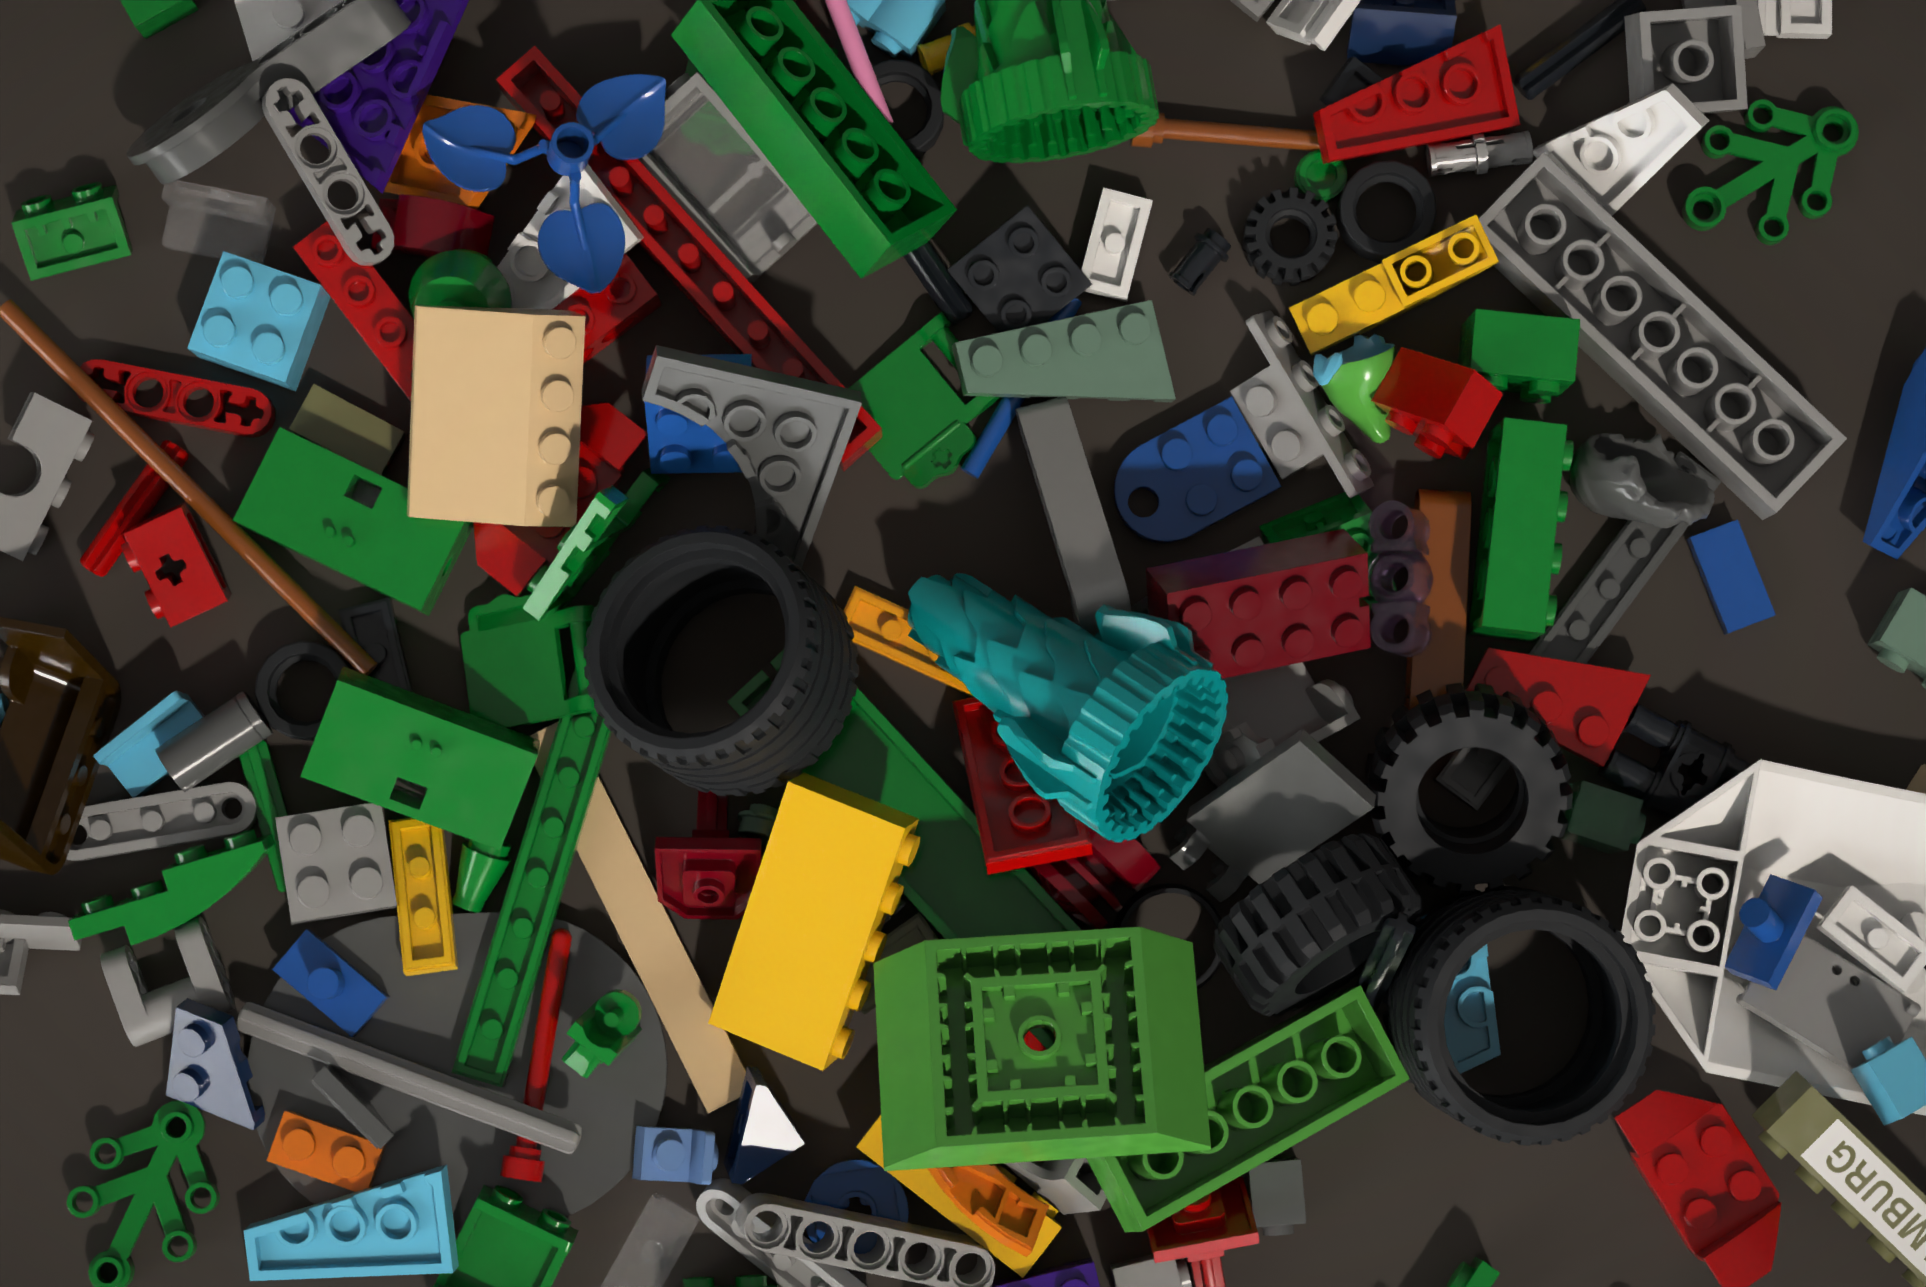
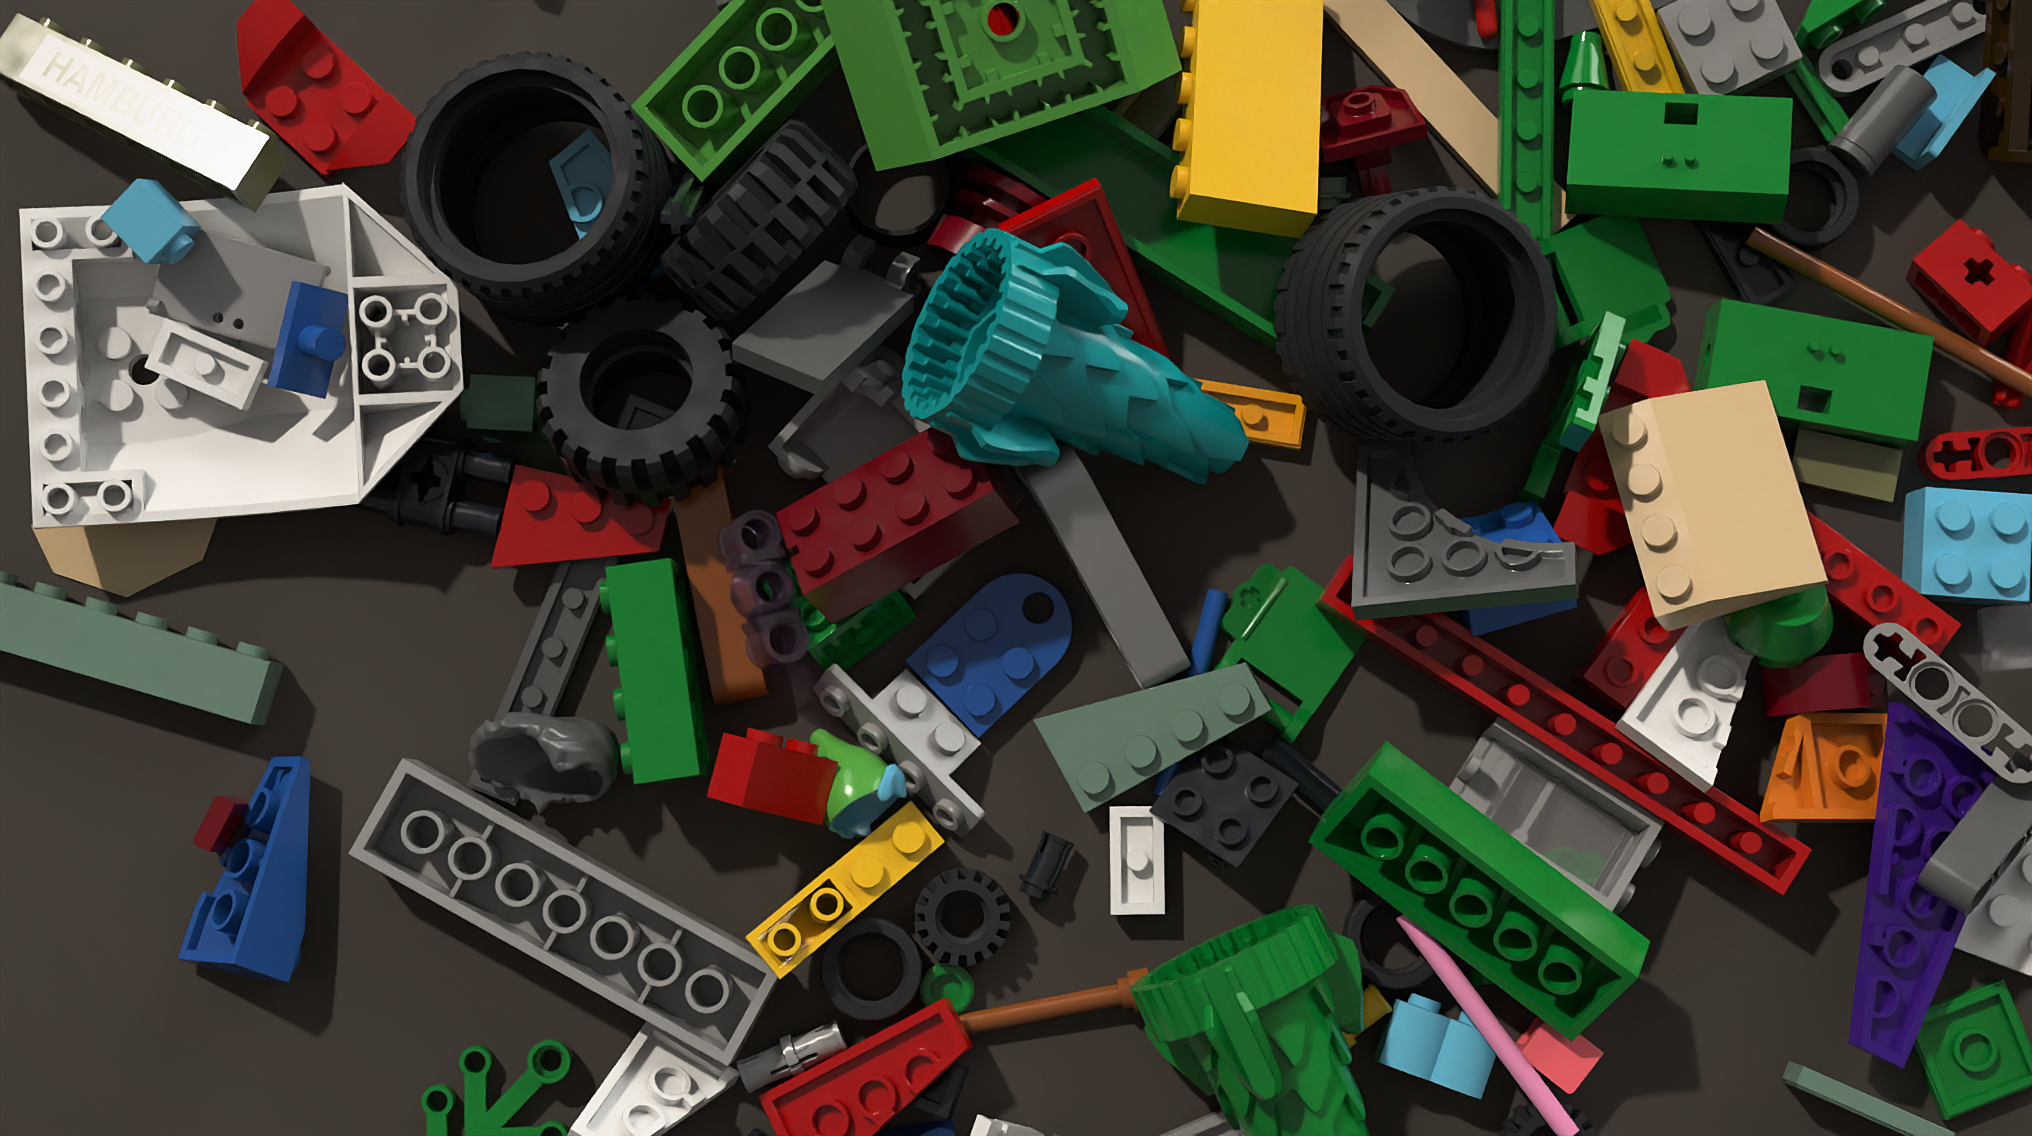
camera: 175 degrees right, 0 degrees up
blue plant [422,74,666,294] -> none
green brick [1458,309,1580,404] -> none
blue tile [1686,519,1776,635] -> none

